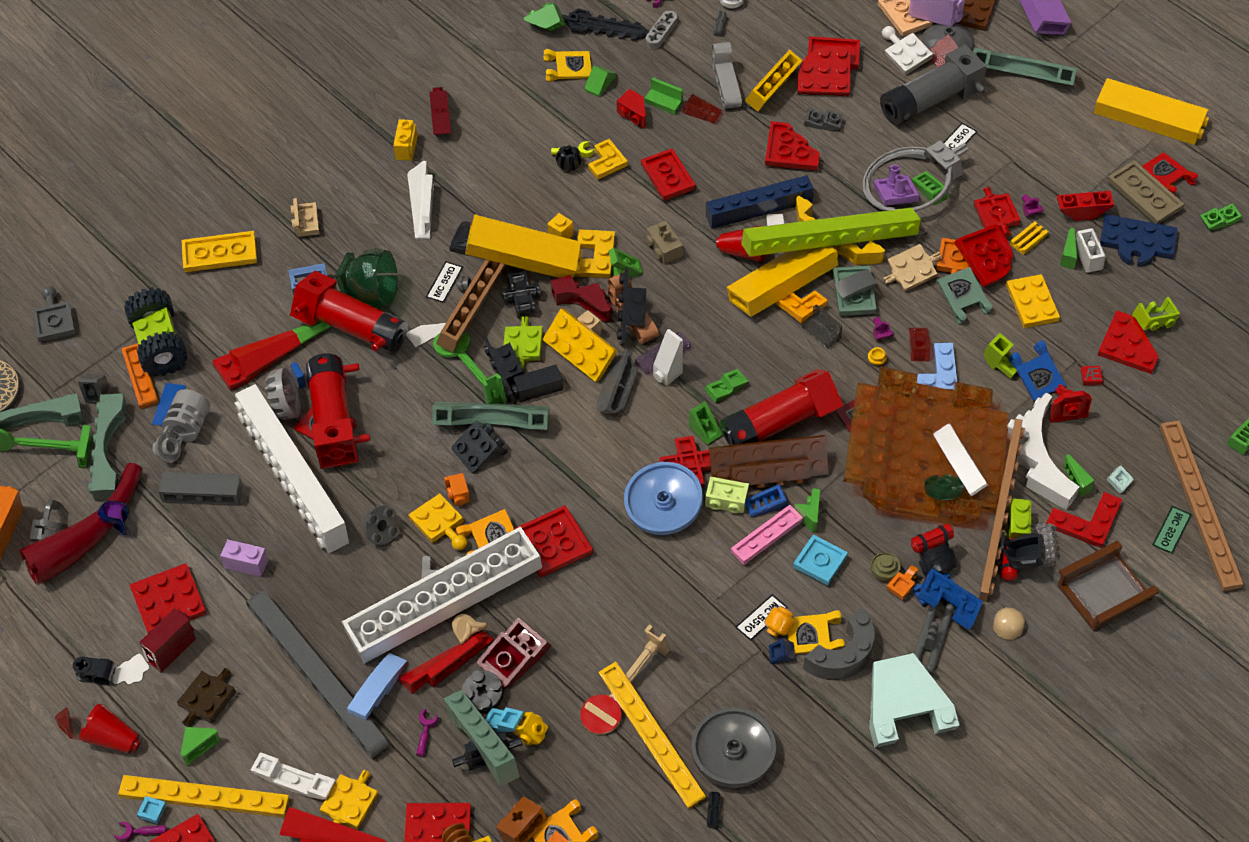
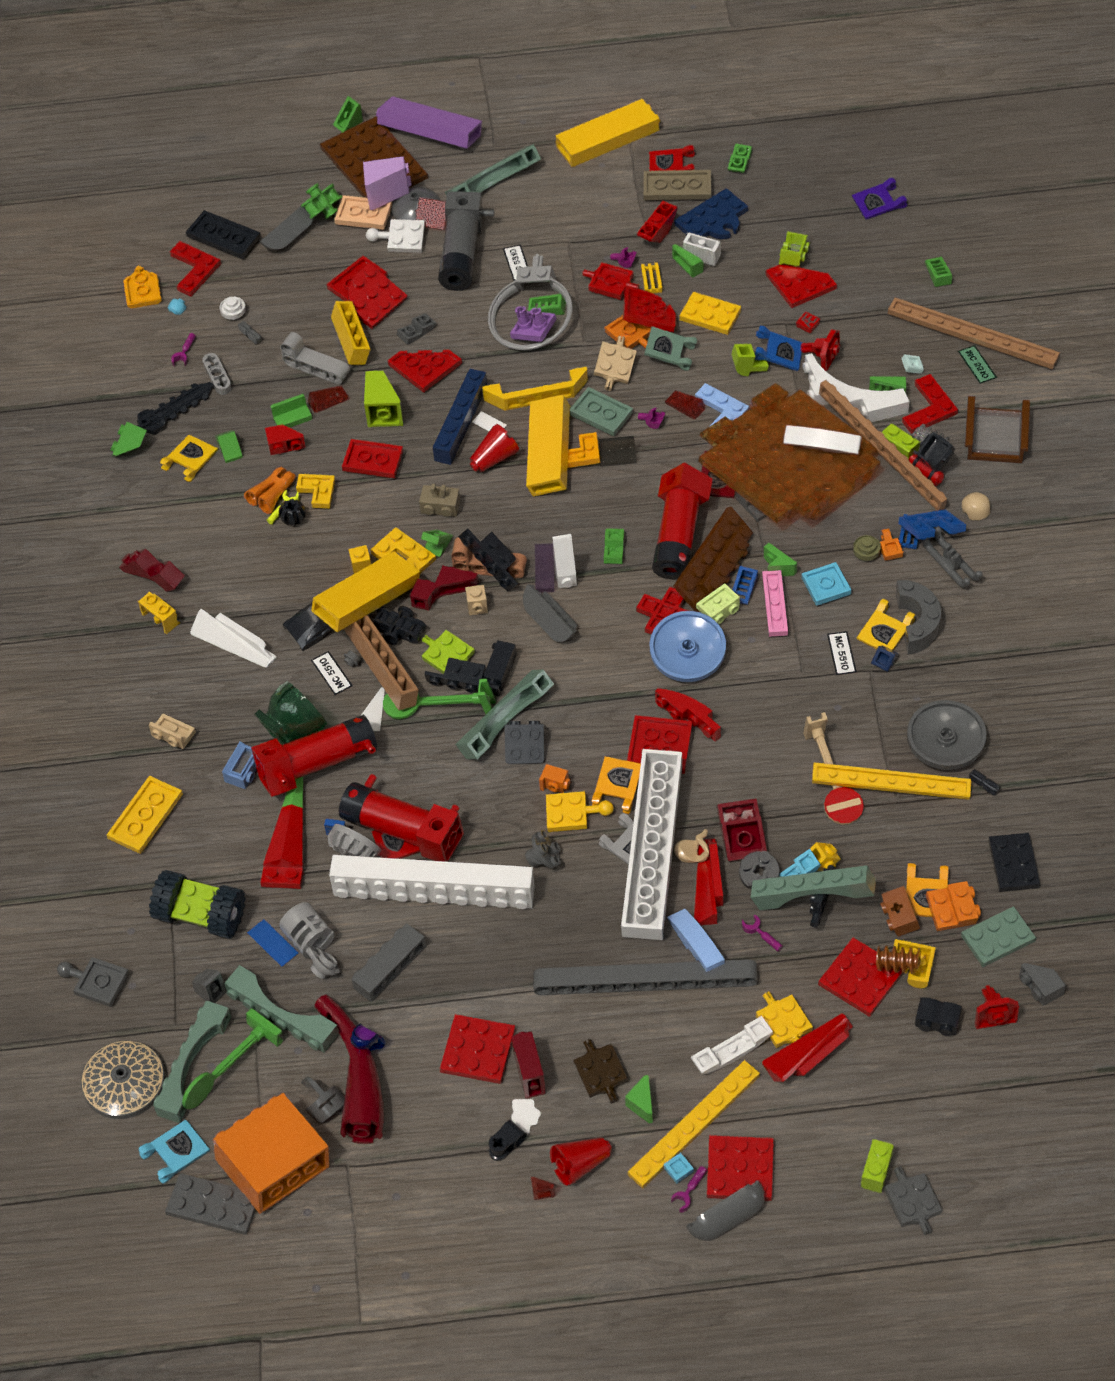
camera: 50 degrees left, 0 degrees up
orange tile [121,343,159,409] -> none
lavender brick [220,539,268,577] -> none
yellow plate [542,309,618,382] -> none
bright green slope [689,401,722,444] -> none
lime brick [742,208,921,257] -> none
light orange head [764,606,795,637] -> none
dark grey slope [834,269,878,301] -> none
yellow plate [868,347,887,365] -> none
light aqua wedge [869,653,959,748] -> none
black piece [910,523,957,576] -> none
clear green tile [924,474,964,500] -> none
none -> orange piece [244,466,296,514]
none -> lime slope [364,371,403,427]
none -> red slope [655,688,721,742]

